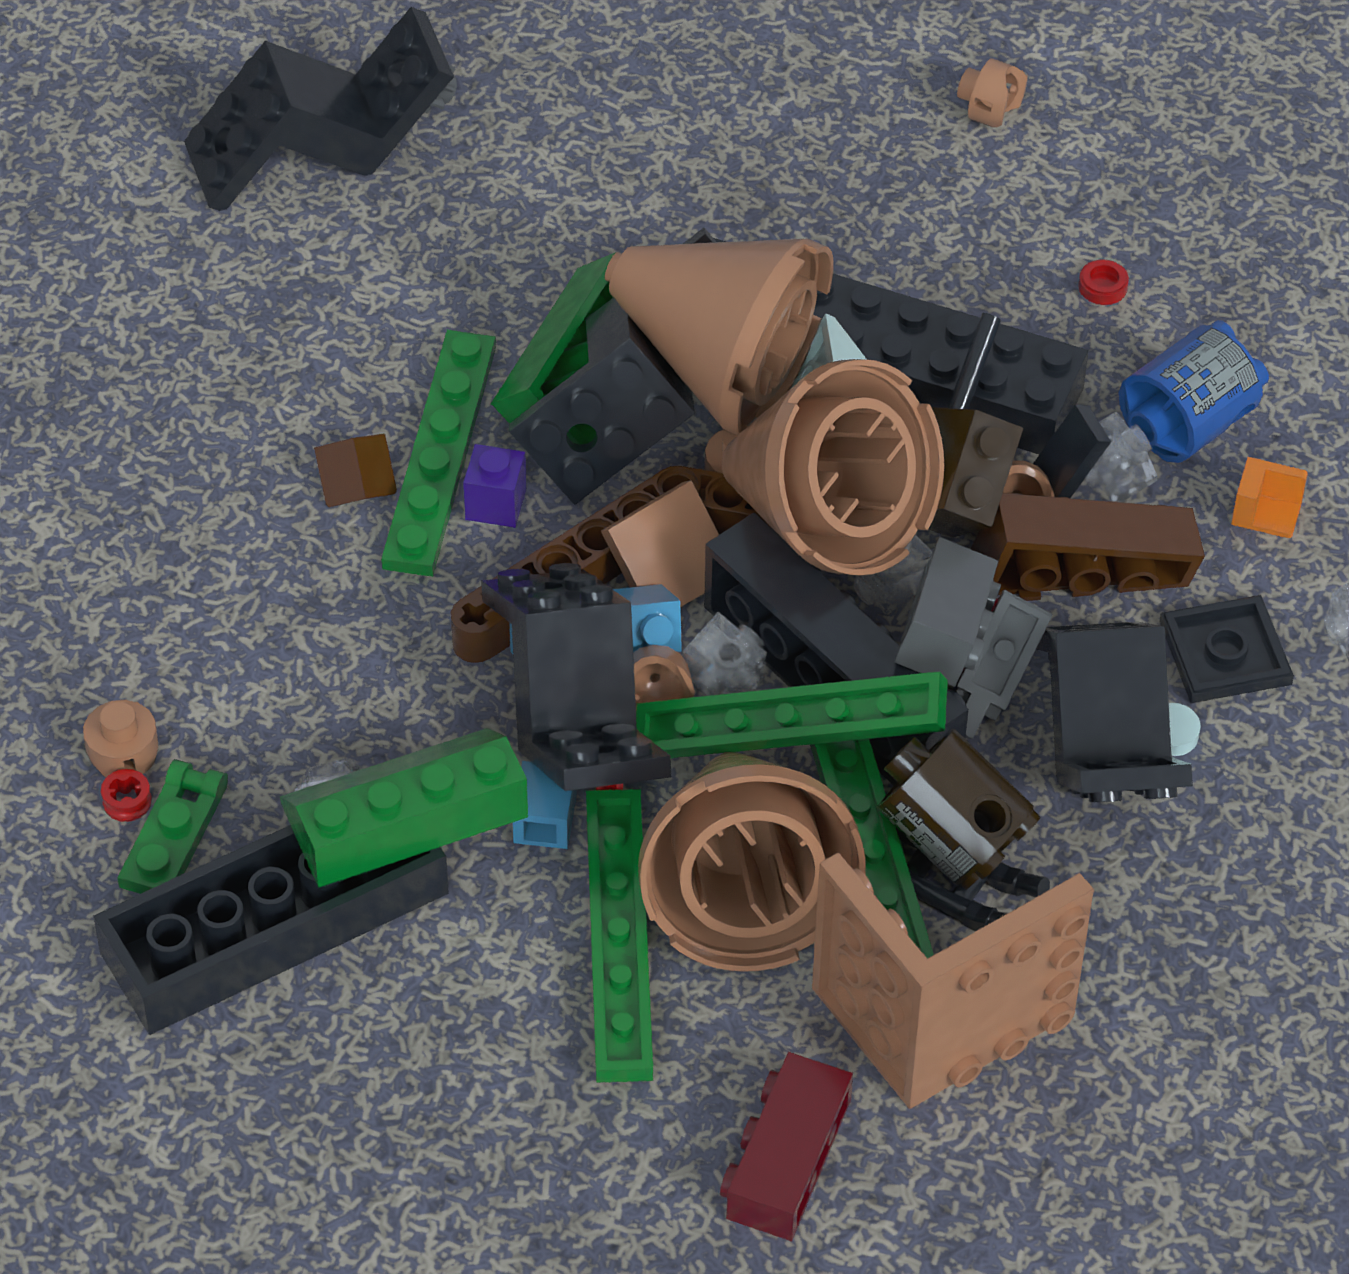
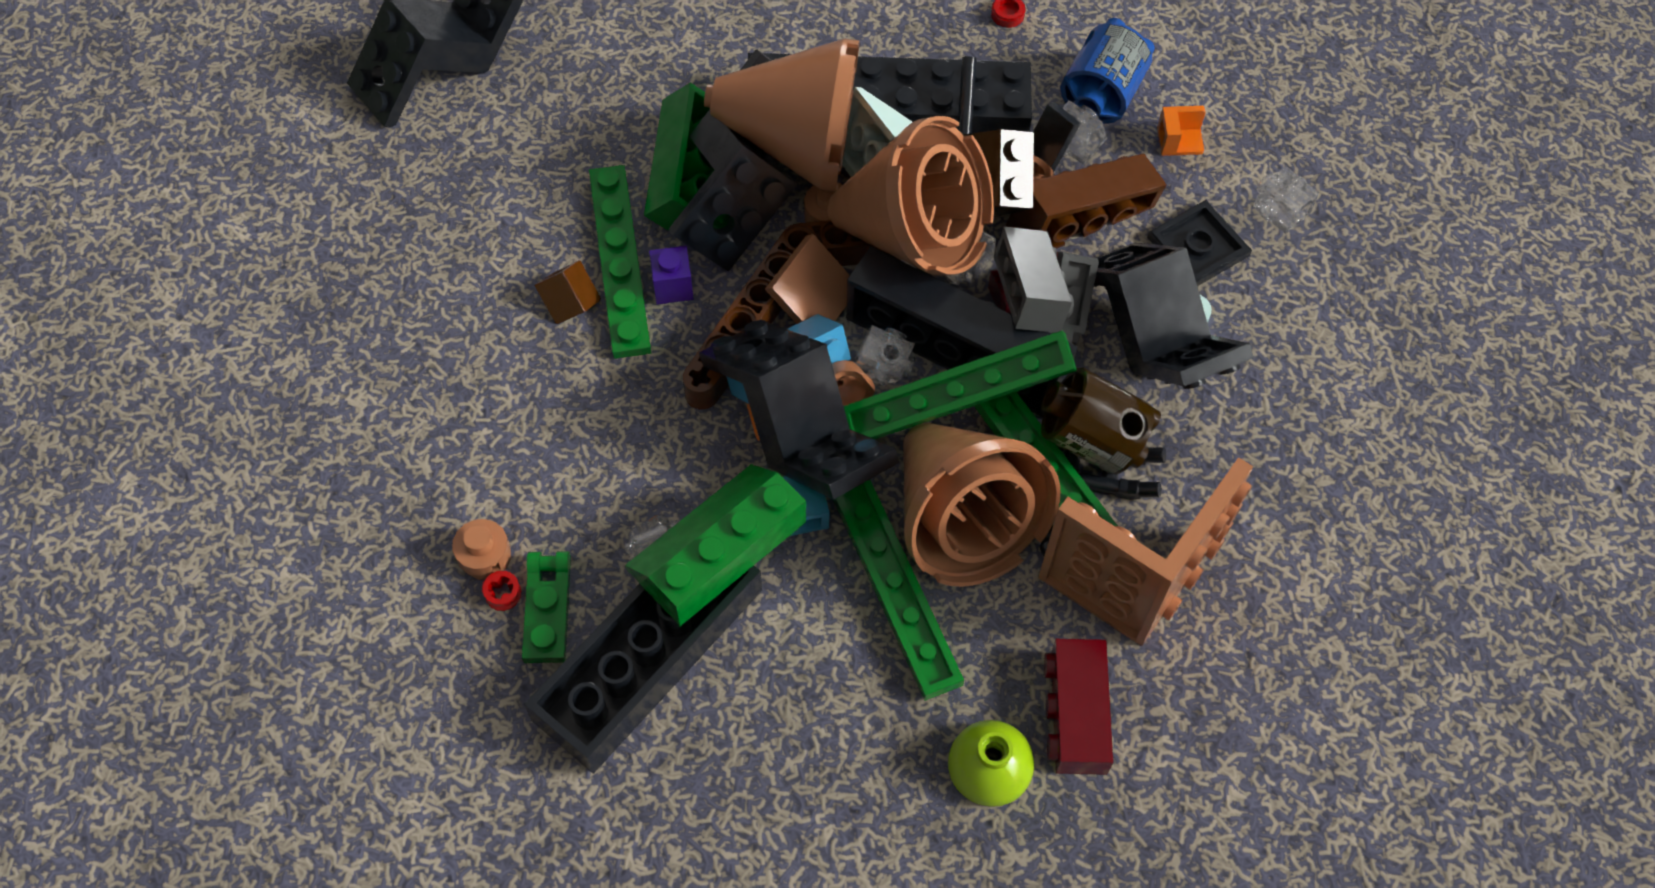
camera: 20 degrees left, 10 degrees up
none -> lime piece [948,720,1034,807]

